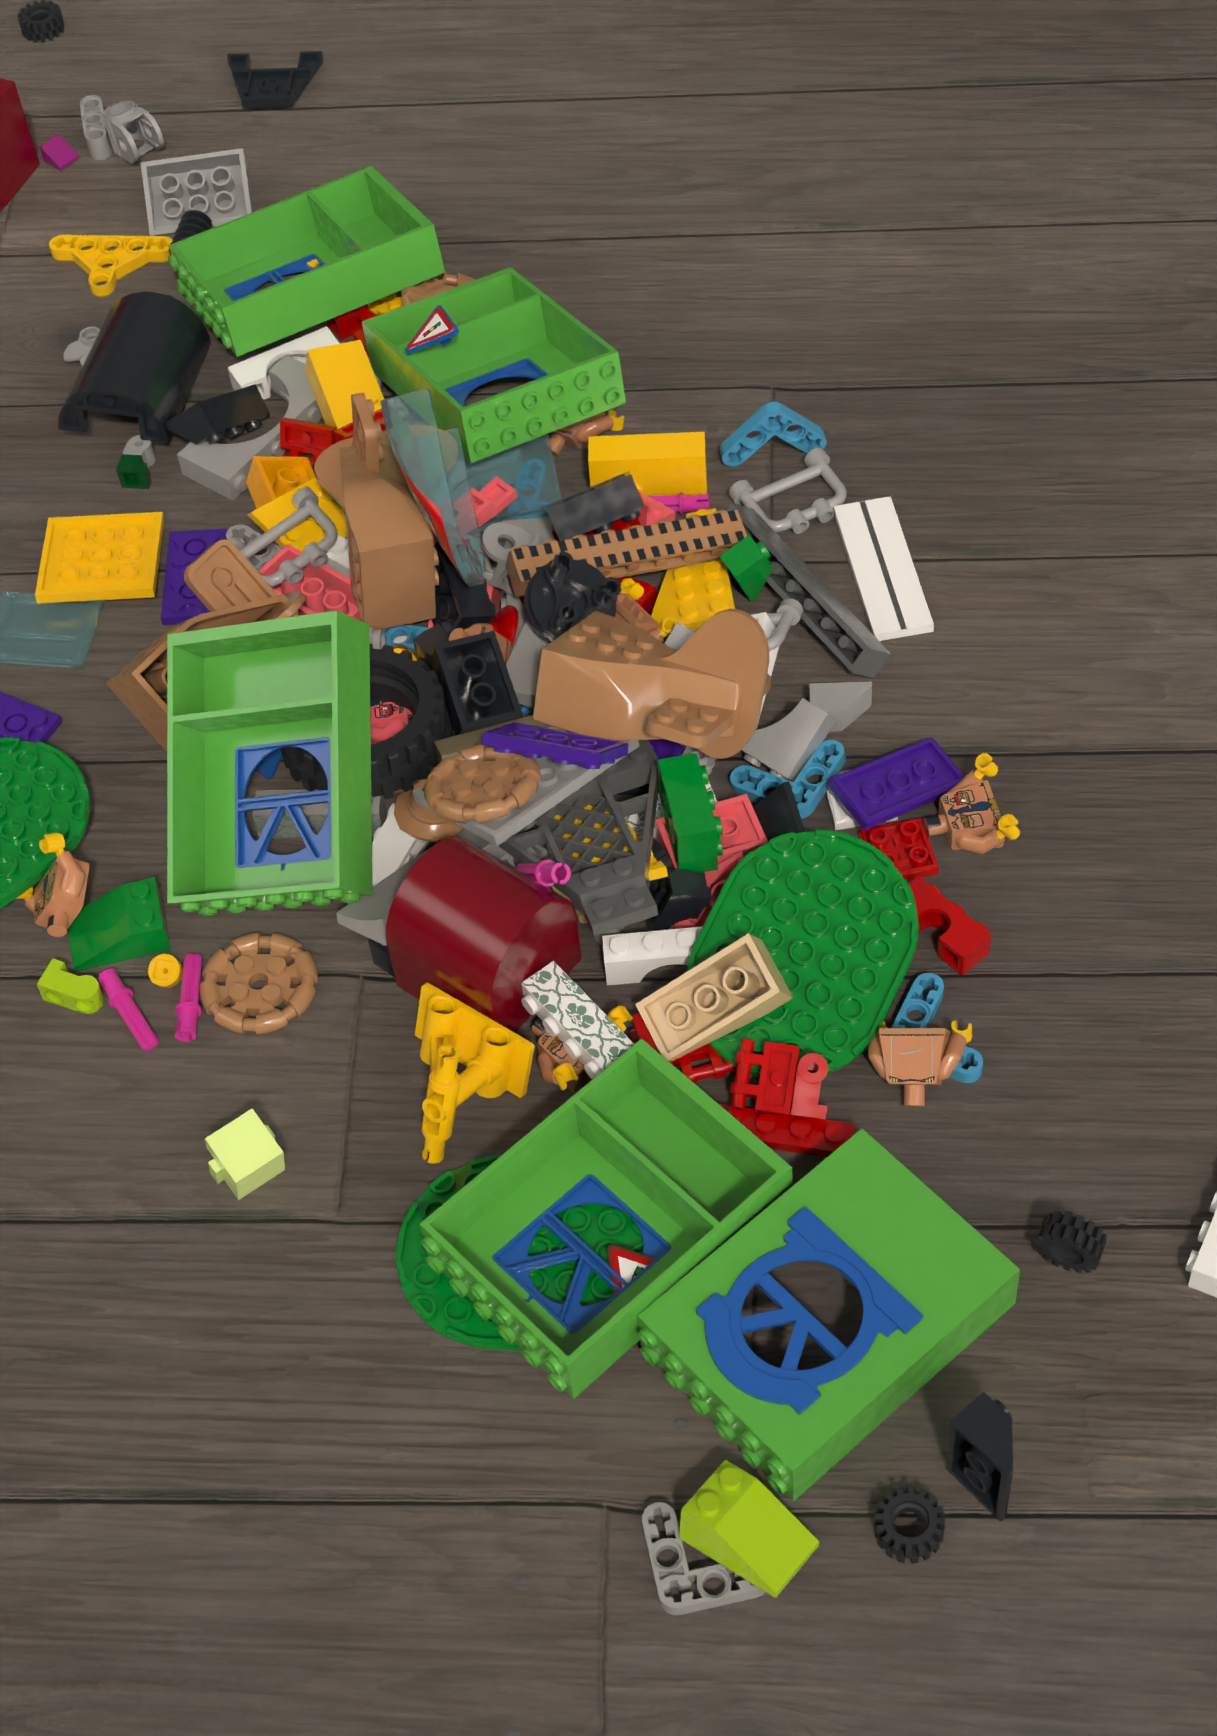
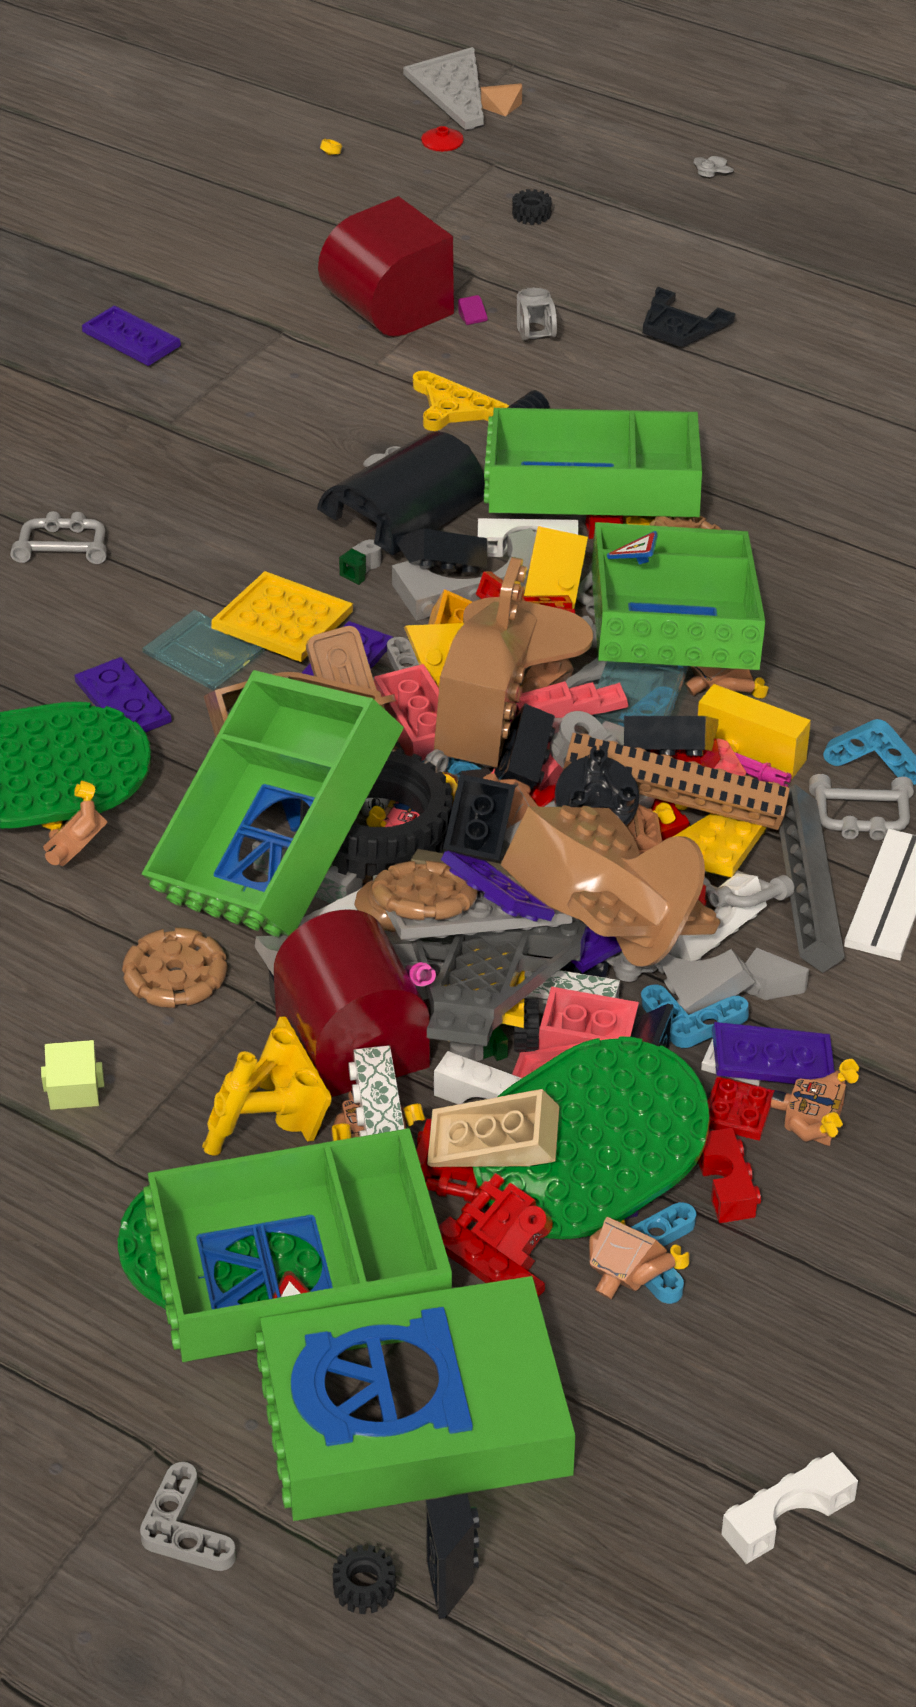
camera: 25 degrees right, 10 degrees down
lime leg [37,958,104,1014] -> none
green slope [68,877,171,972] -> none
light grey beam [80,95,112,160] -> none
dark pink axle [97,968,159,1052] -> none
light grey slope [140,148,253,236] -> none
yellow tile [148,954,183,988] -> none
dark pink axle [175,953,202,1042] -> none
light grey bar [228,487,337,587] -> none
clear light blue windscreen [380,388,486,587] -> none
black arch [646,868,711,931] -> none
green brick [658,753,723,872] -> none
lime slope [679,1460,819,1598] -> none
green slope [720,535,773,603] -> none
black tyre [1035,1211,1107,1273] -> none

